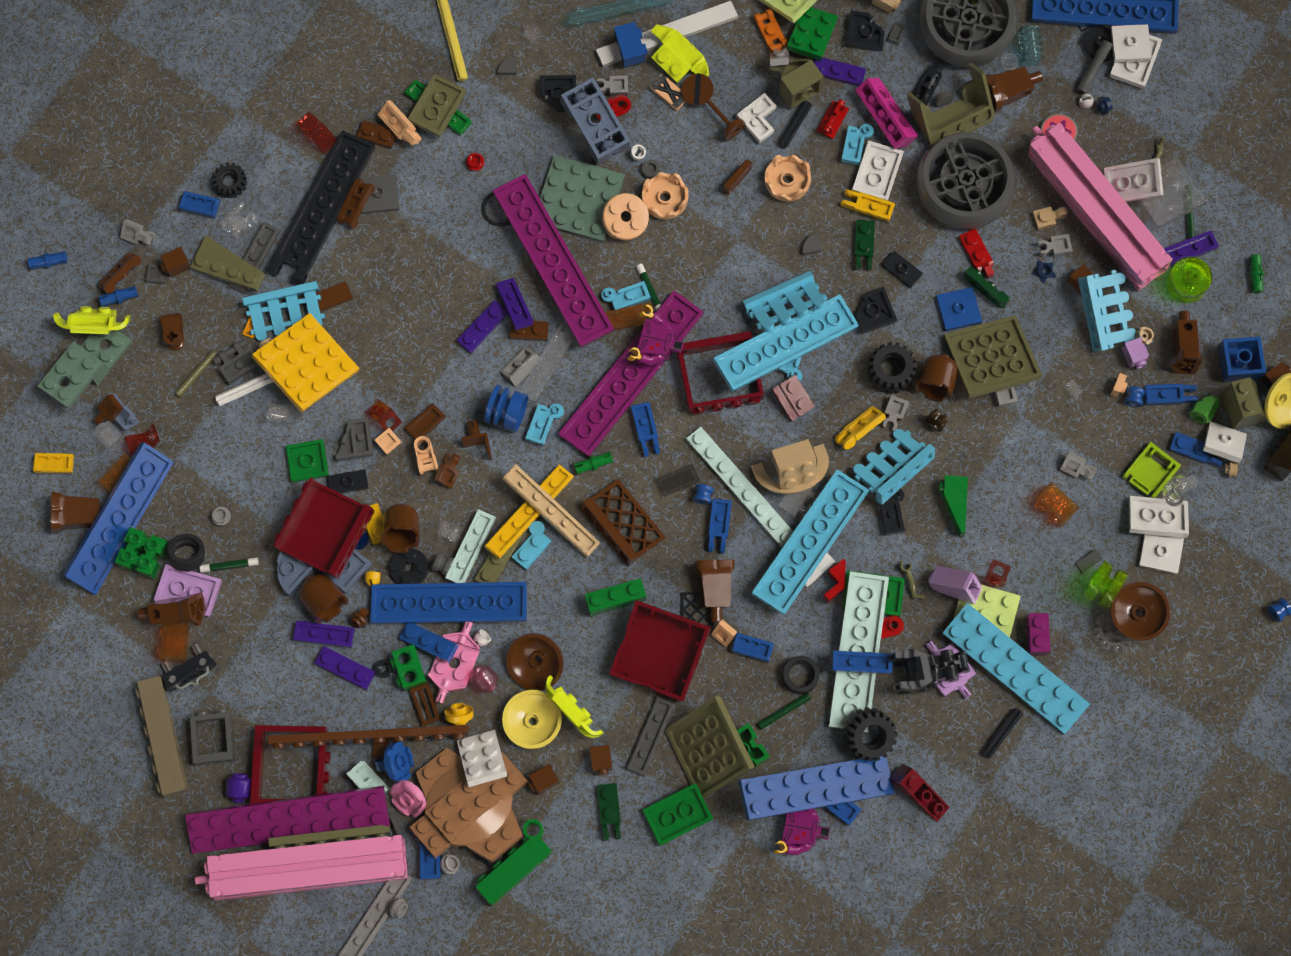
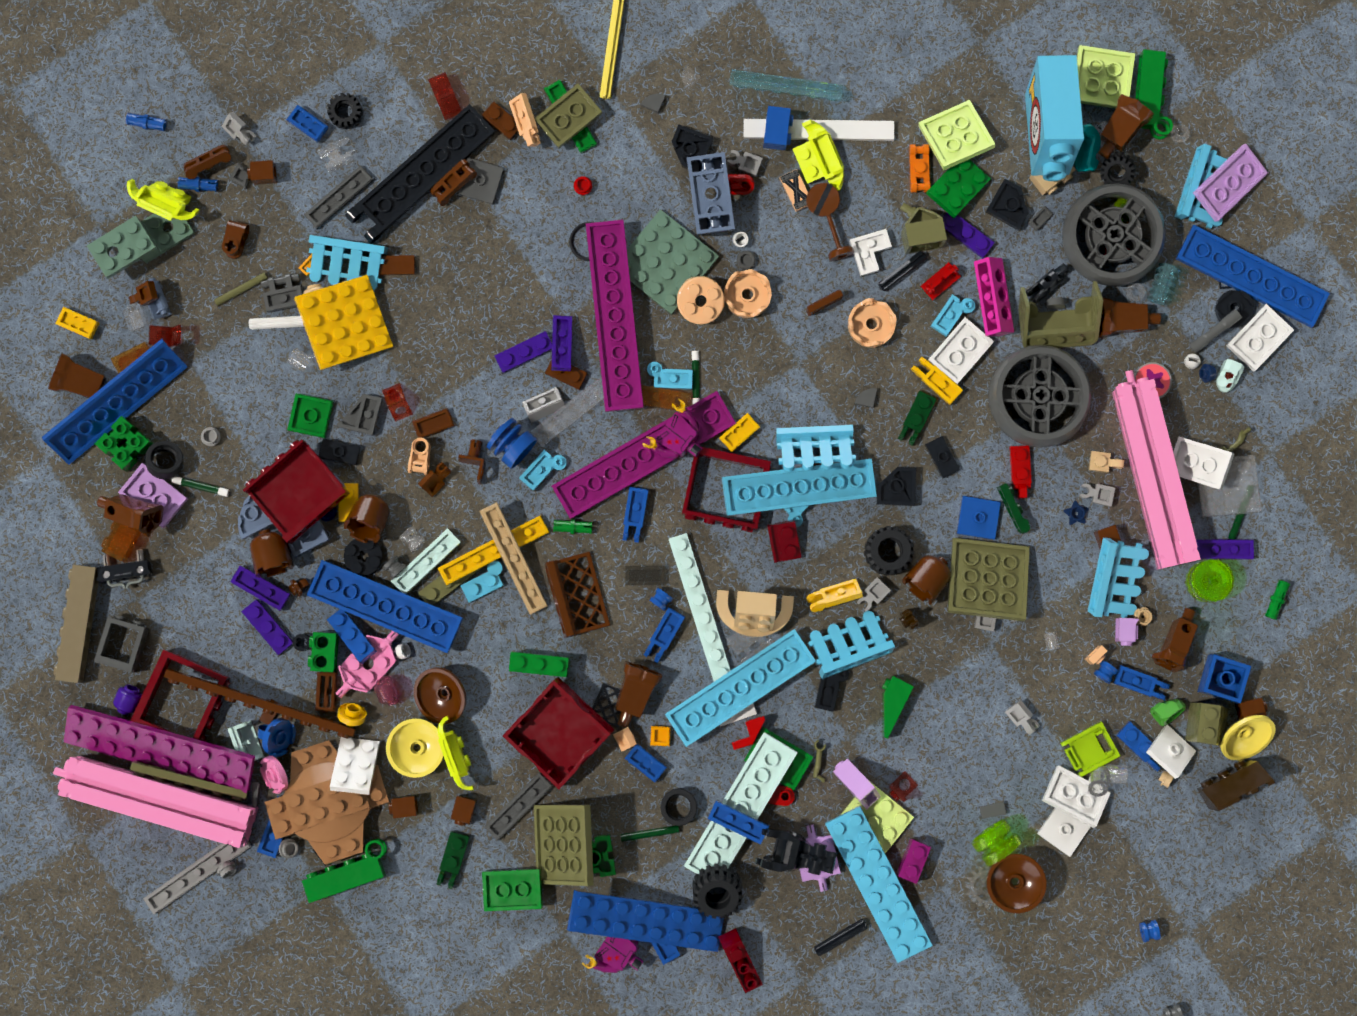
camera: 20 degrees right, 10 degrees up
olive wing [190,235,265,292] -> none
yellow hinge [365,571,381,586] -> none
light nougat plate [375,428,402,455] -> none
light grey plate [770,48,789,66] -> none
clear orange brick [1033,482,1079,528] -> none
white plate [1110,24,1152,62] -> none
none -> light orange tile [650,726,670,746]
none -> yellow plate [719,413,760,453]
none -> light aqua rock [1216,359,1244,392]

